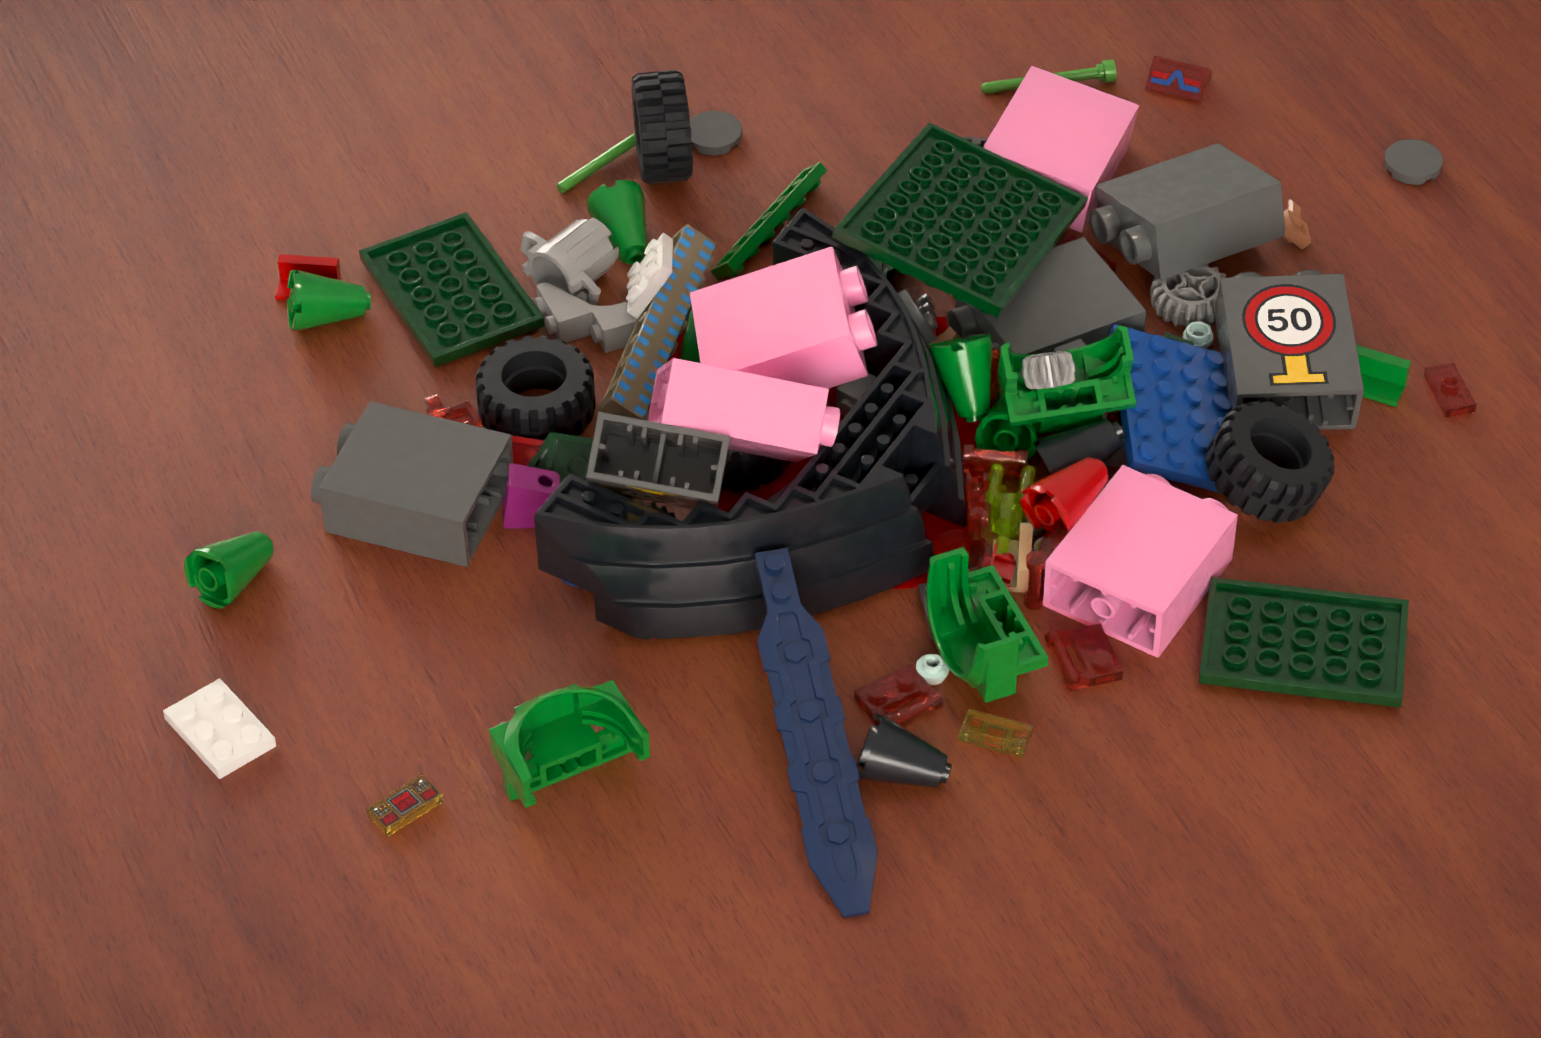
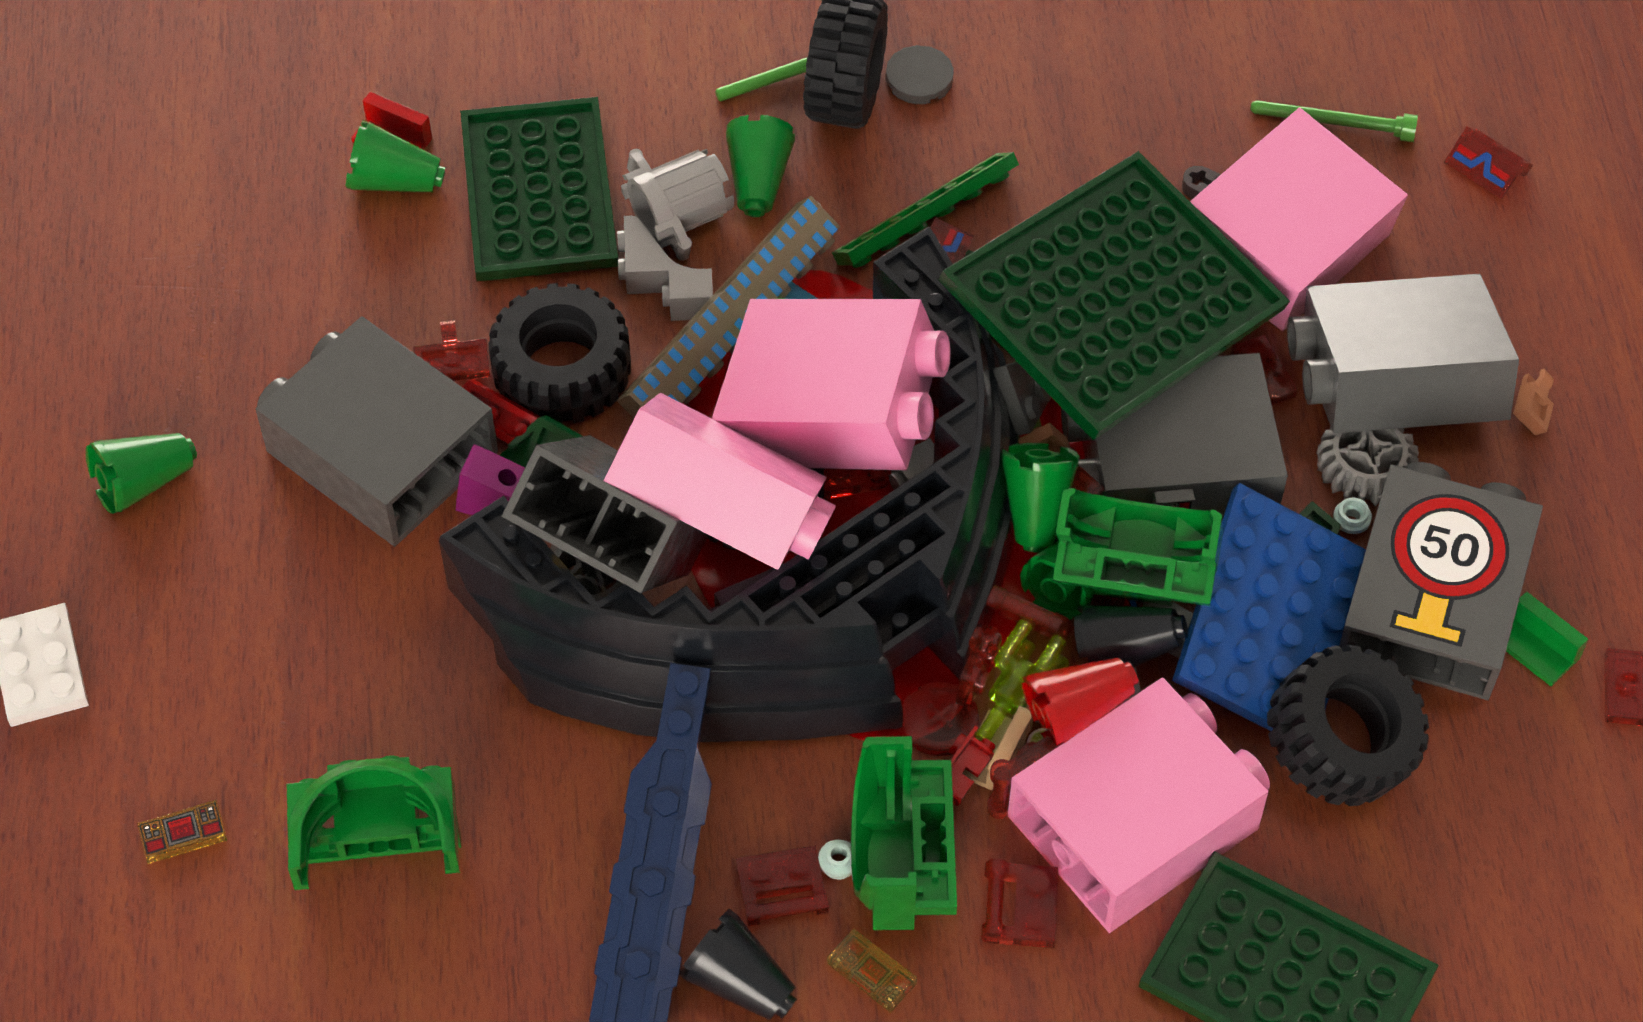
camera: 20 degrees right, 10 degrees up
white plate [626,233,673,319] -> none
light grey gear [1021,351,1076,389] -> none

